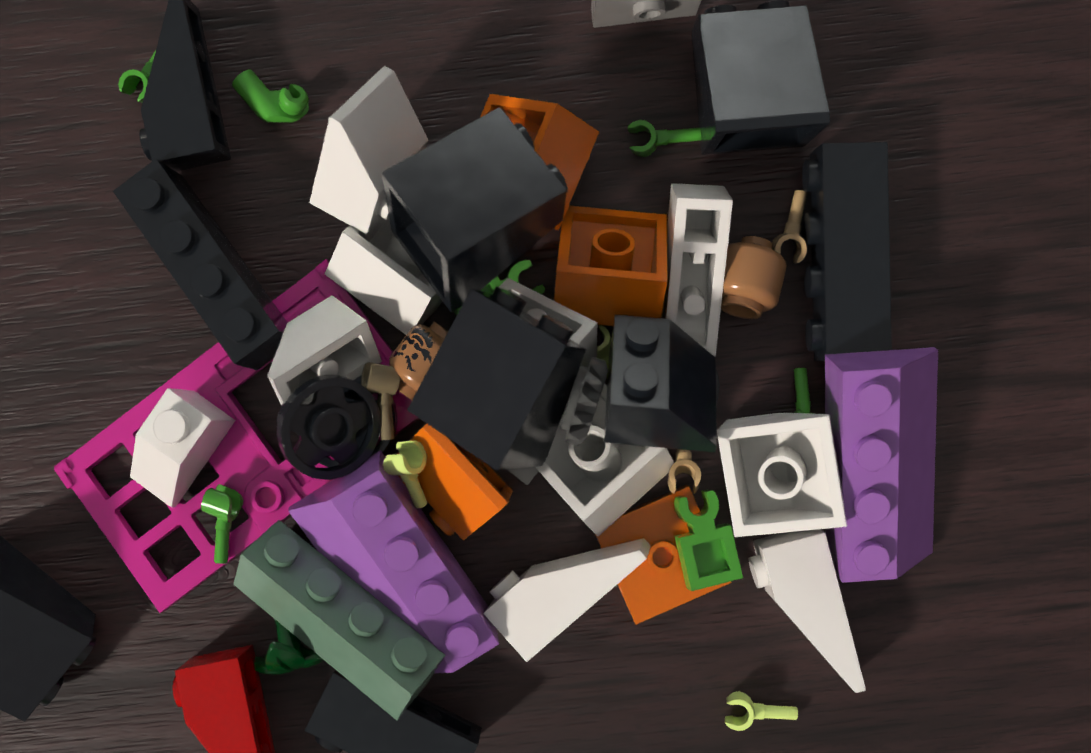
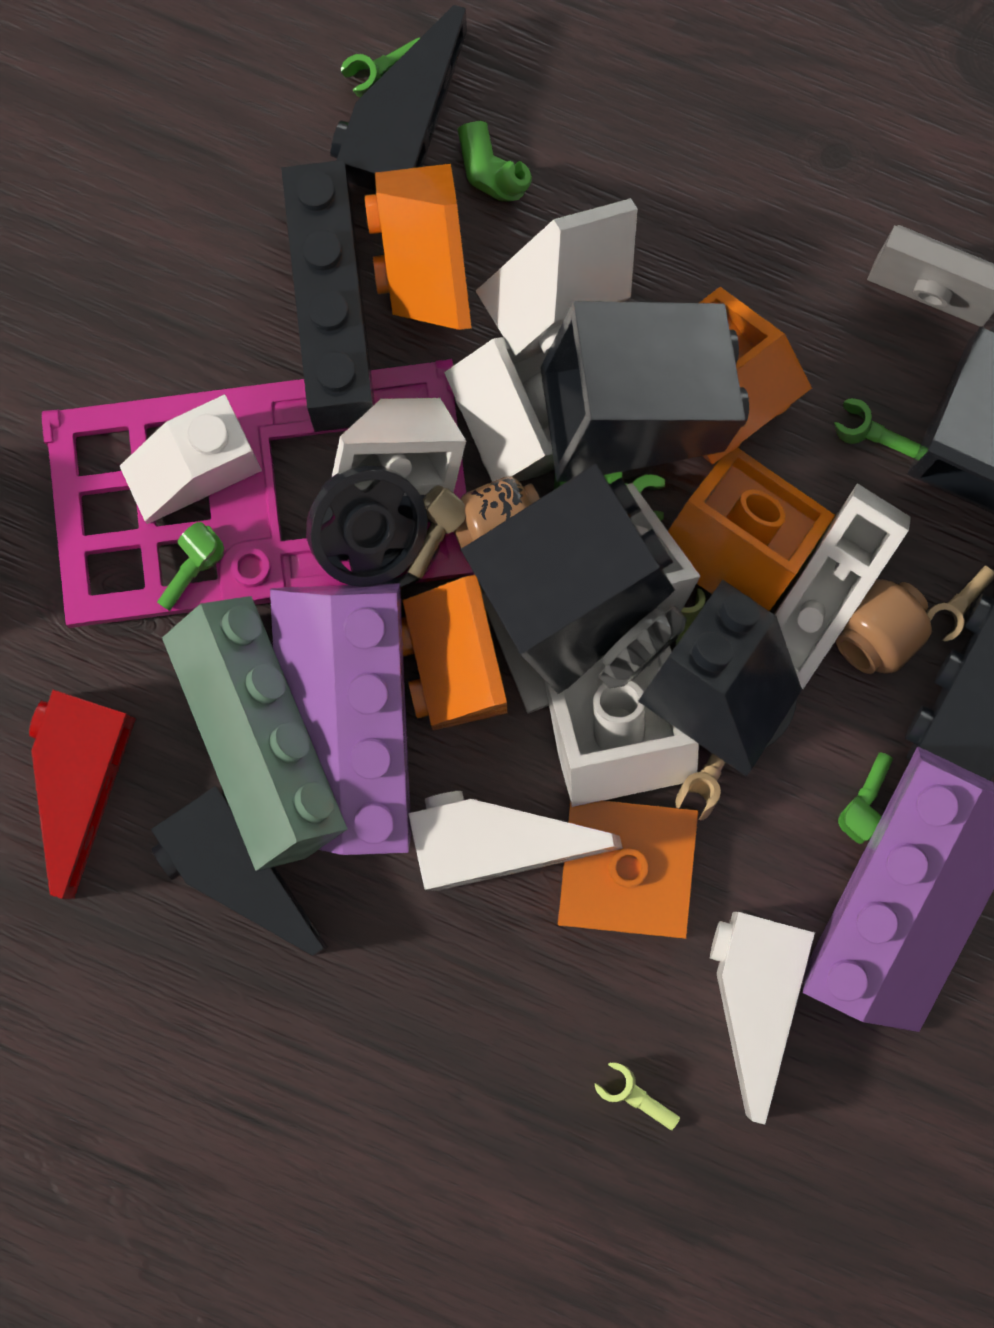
camera: 35 degrees right, 5 degrees down
dark green plant [254,620,323,675] -> none
yellowish green hand [383,440,427,508] -> none
bright green plate [674,489,743,591] -> none
white slope [717,413,847,537] -> none
none -> orange slope [365,164,472,330]

